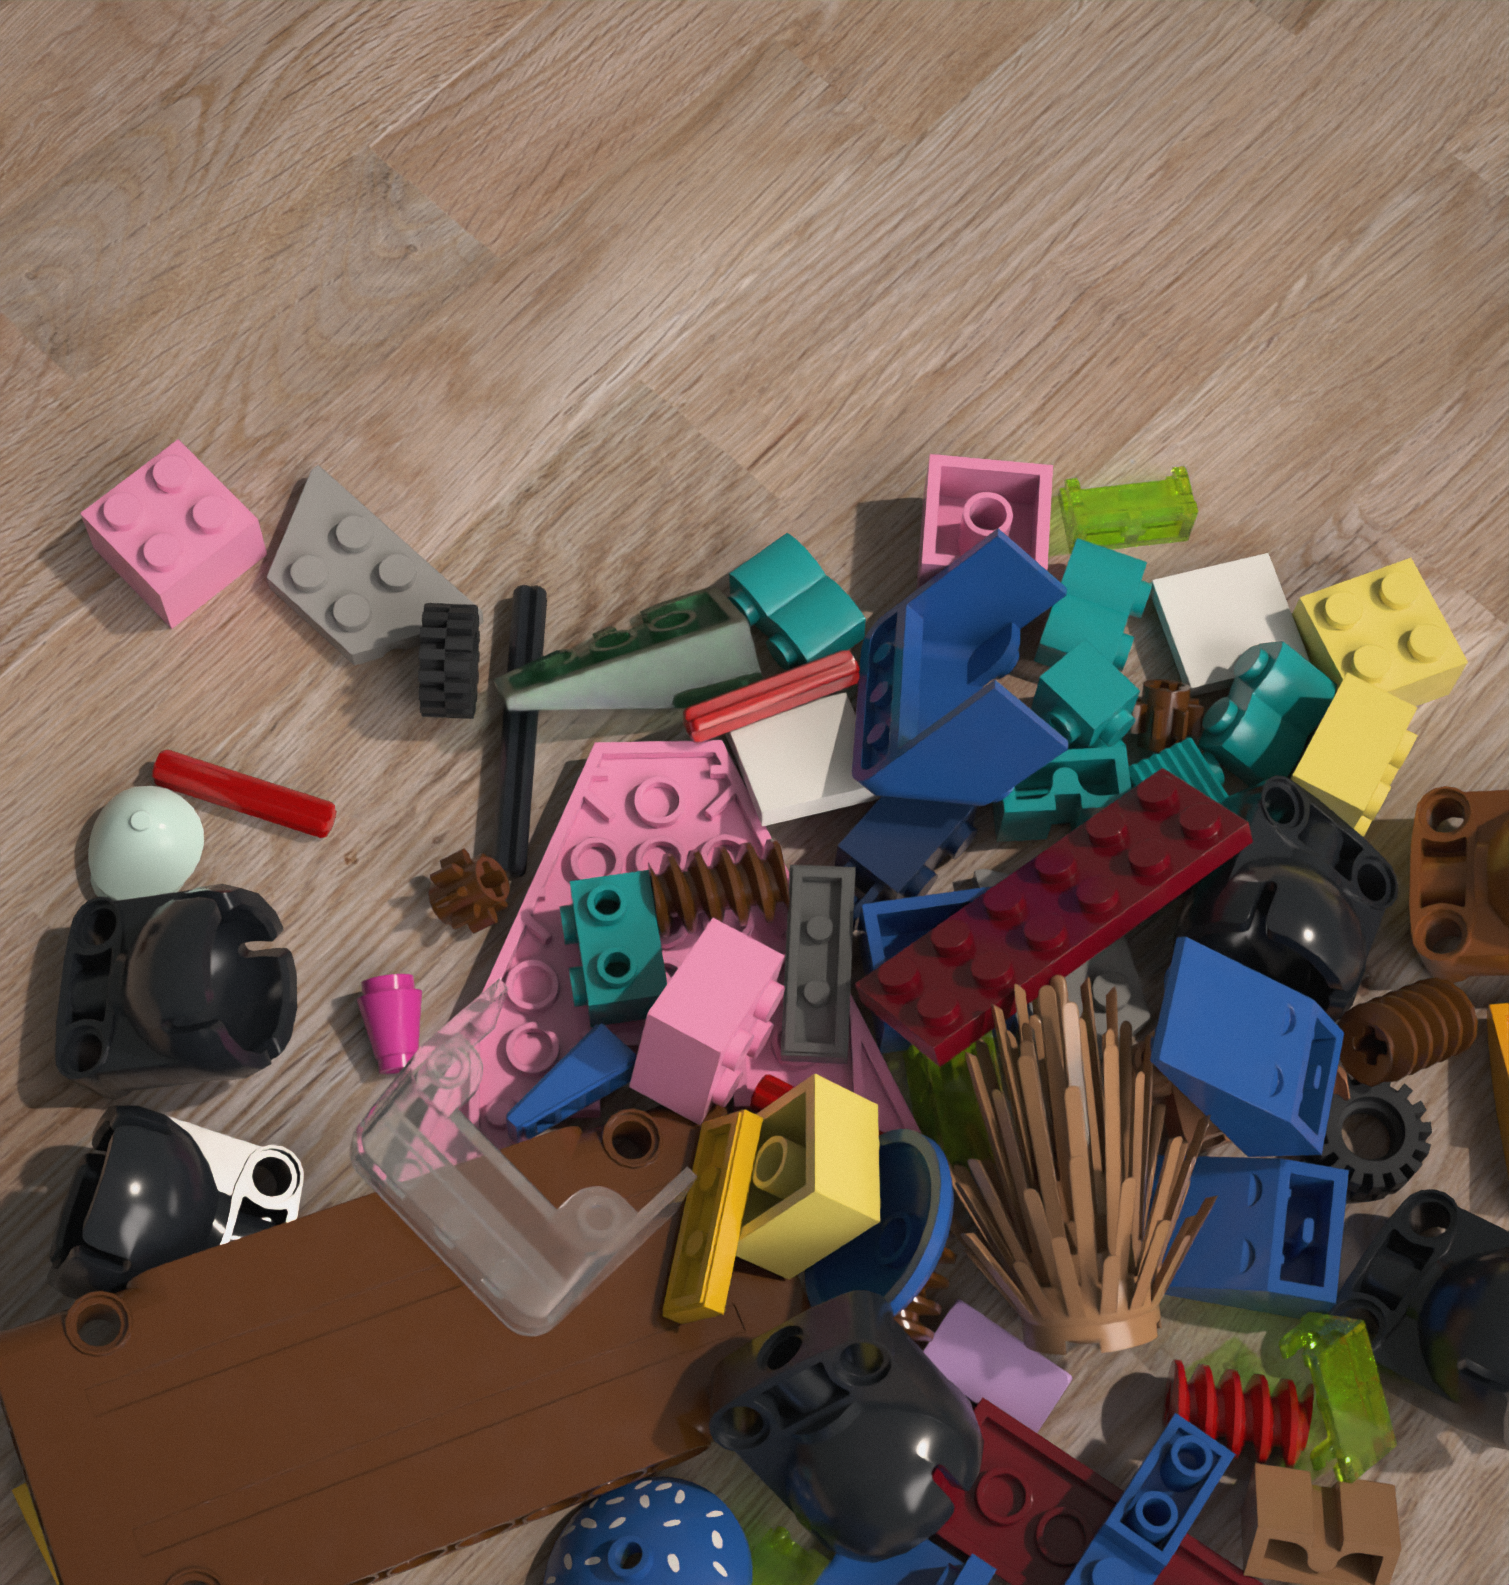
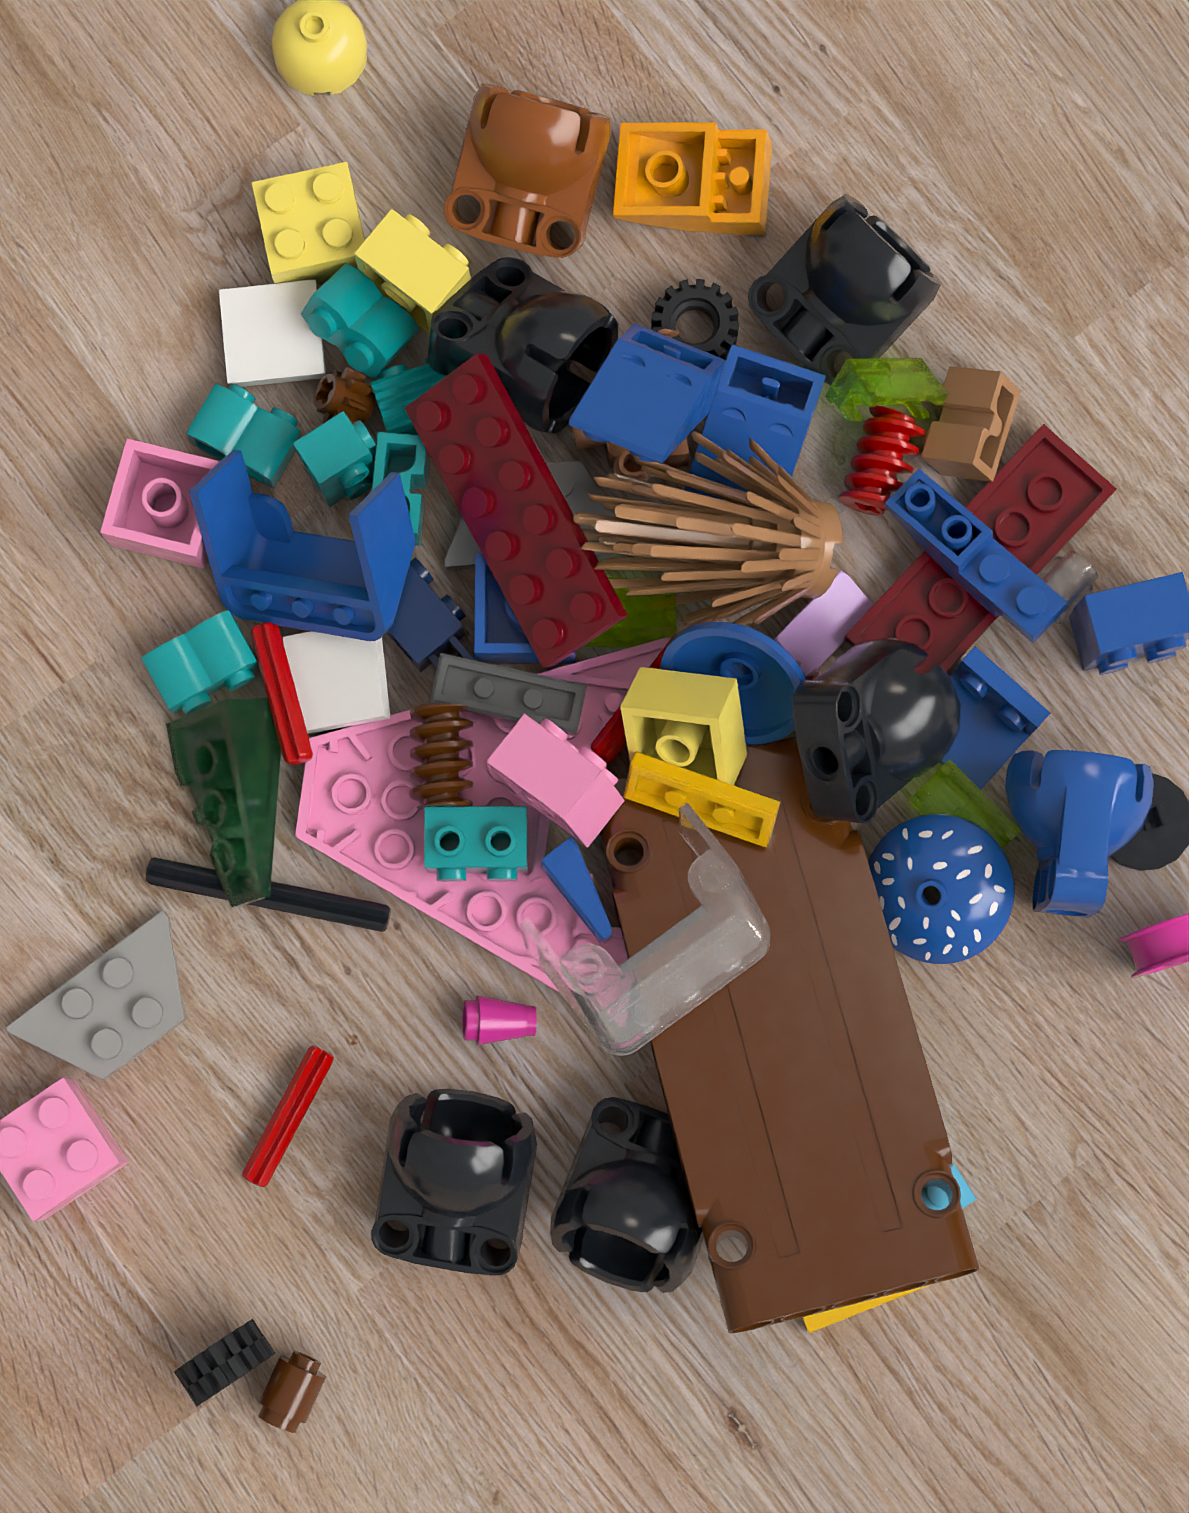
camera: 75 degrees left, 15 degrees up
light aqua hat [88,786,204,901] -> none
black tyre [418,603,480,719] -> none
reddish brown gear [428,848,510,934] -> none
clear neon green hinge [1058,466,1198,554] -> none
reddish brown piece [1337,977,1478,1087] -> none

